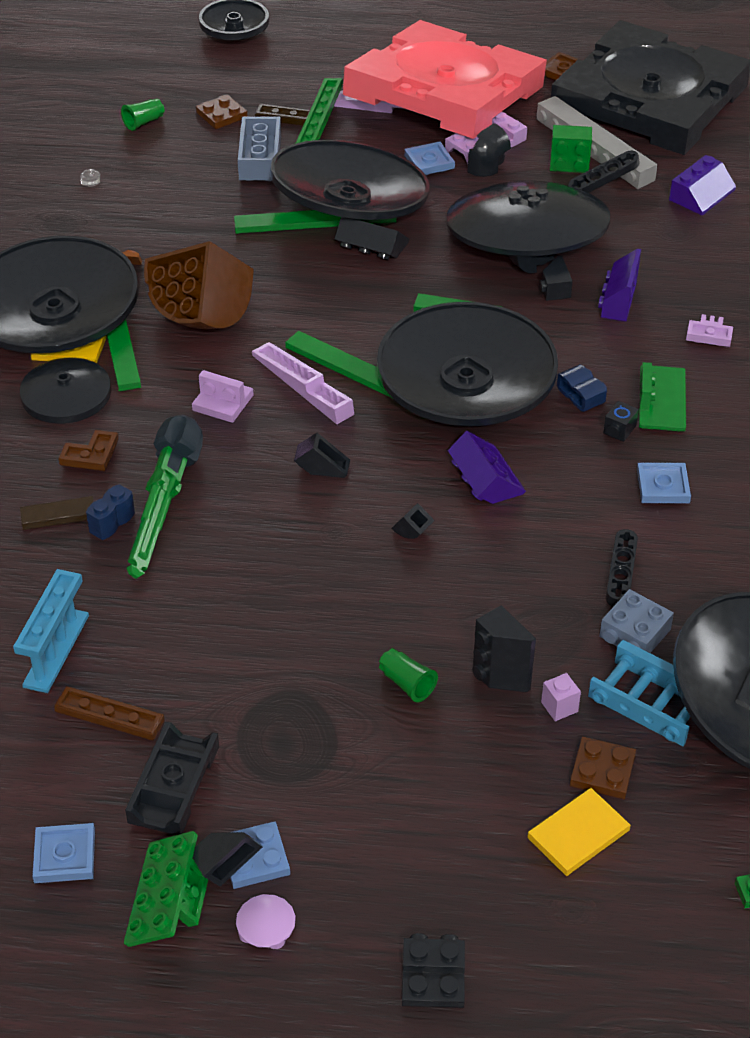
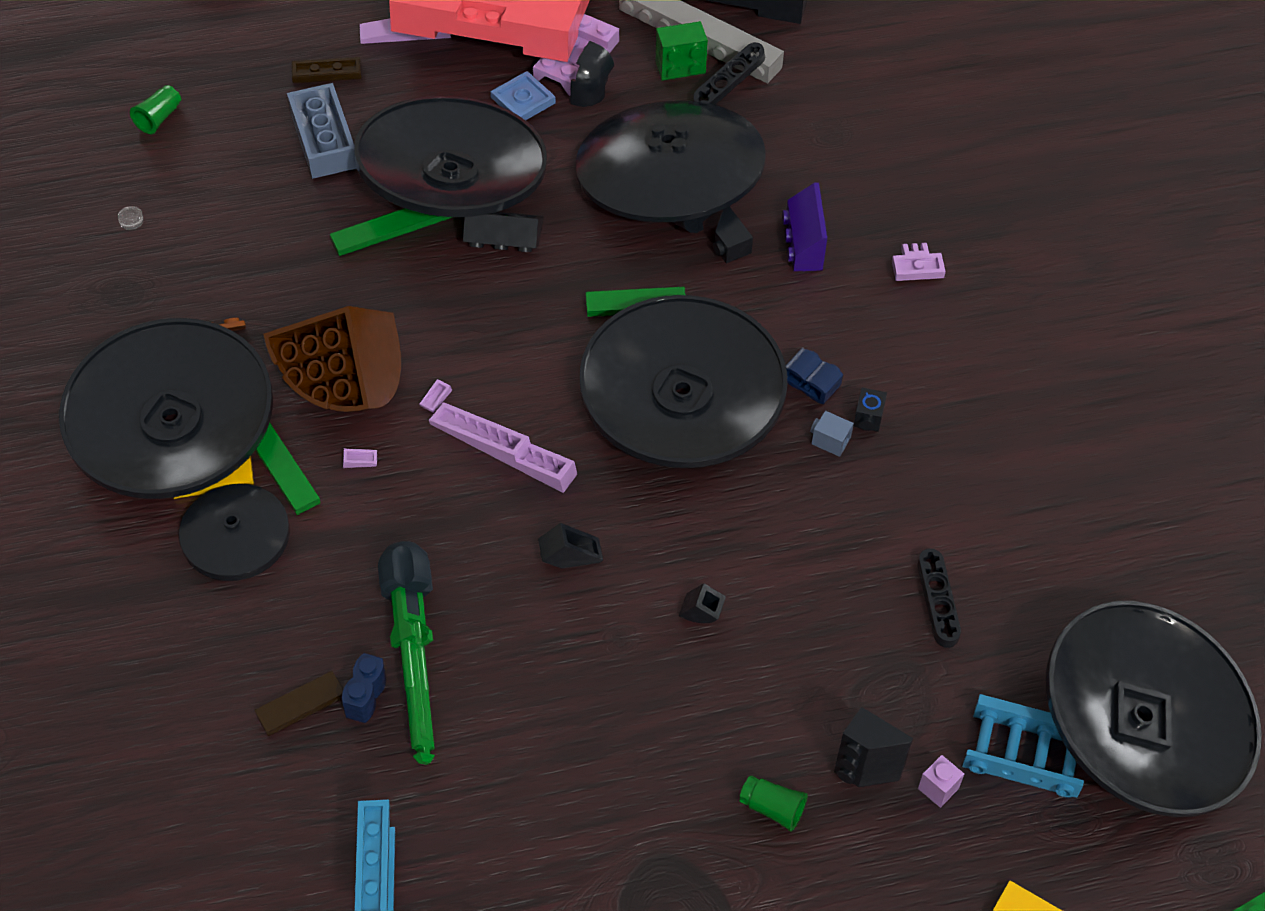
camera: 20 degrees left, 10 degrees up
reddish brown plate [59,430,119,471] -> none
lavender bracket [192,370,253,423] -> none
reddish brown plate [196,94,247,129] -> none
green tile [285,331,392,398] -> none
green plate [295,78,343,144] -> none
dark purple slope [448,431,526,504] -> none
reddish brown plate [570,736,636,799] -> none
sand blue brick [599,589,674,653] -> none
medium blue plate [637,463,691,503] -> none
green bracket [639,362,686,431] -> none
dark purple slope [669,155,736,215] -> none
none -> lavender piece [343,449,377,468]
none -> lavender piece [420,379,452,413]
none -> sand blue brick [810,411,854,457]

